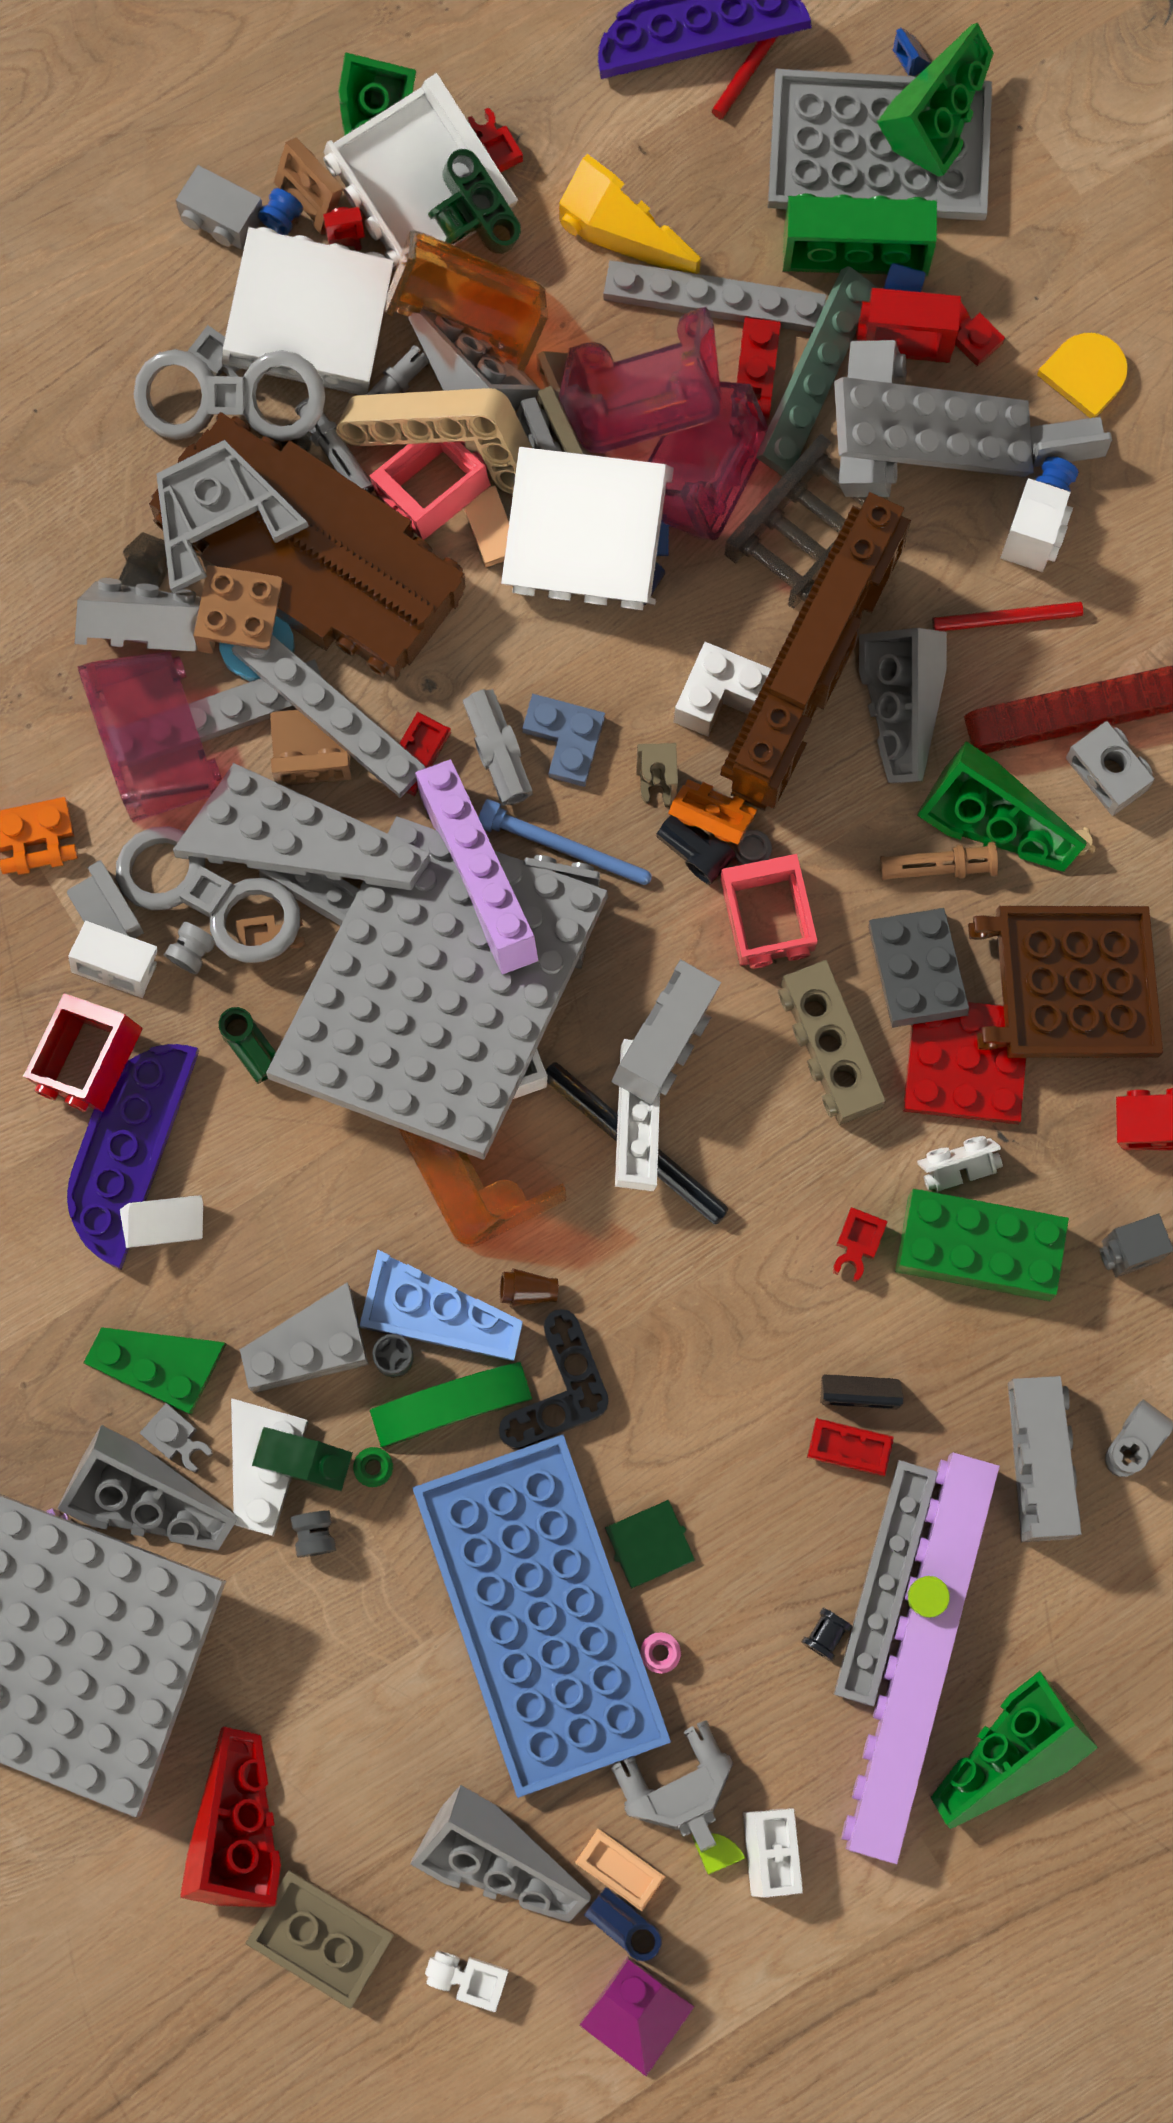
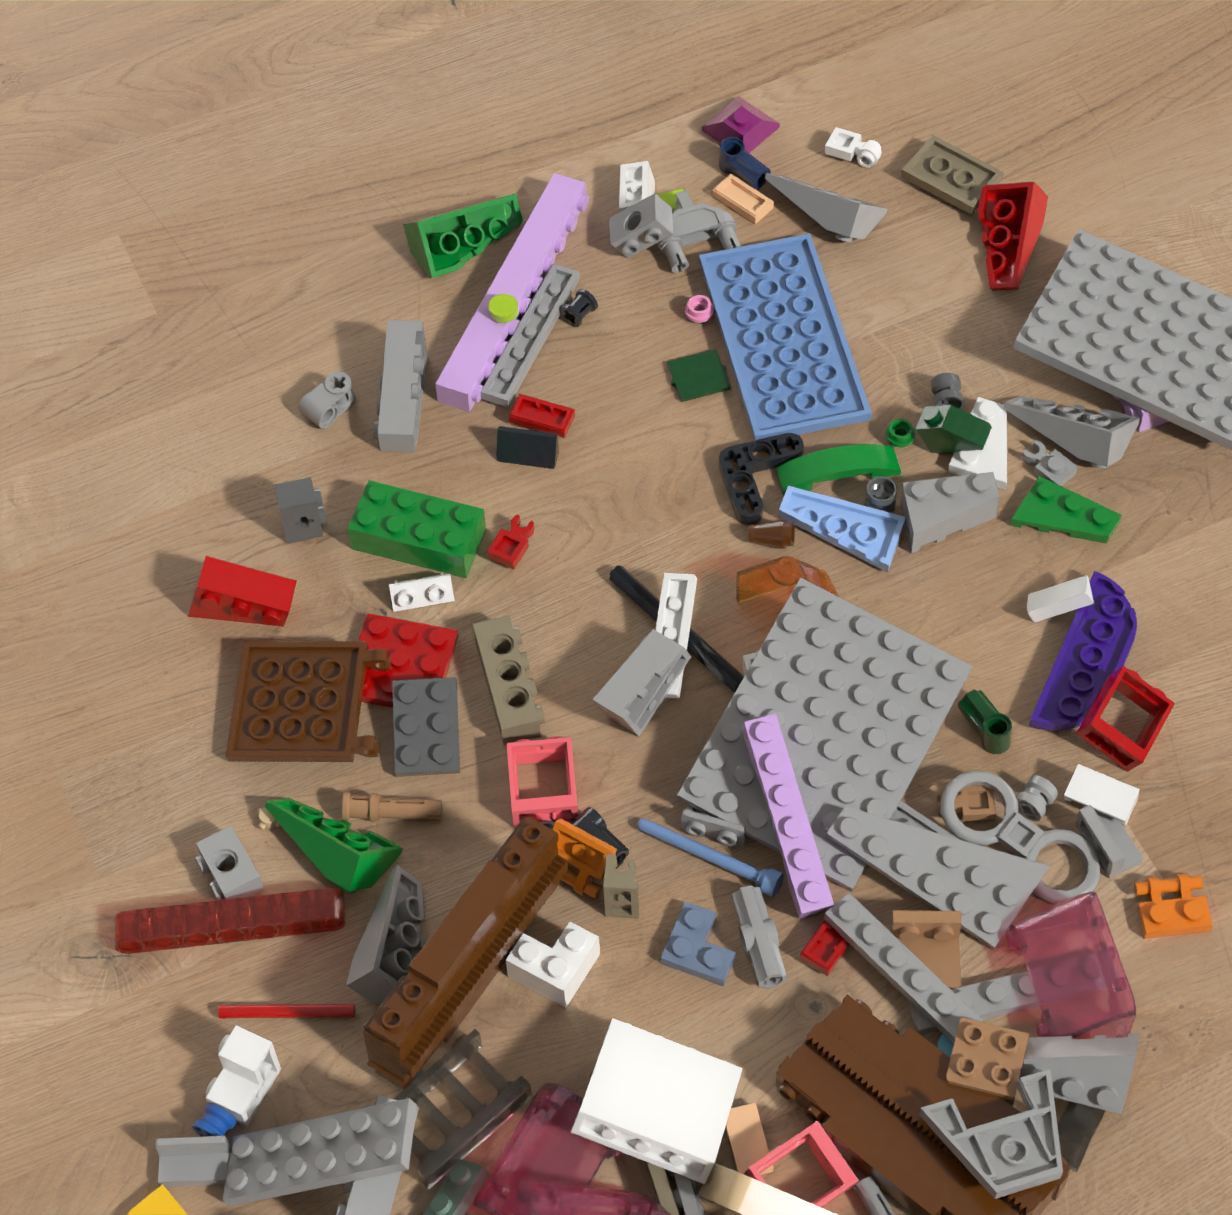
camera: 170 degrees left, 20 degrees down
none -> light grey brick [609,193,673,258]

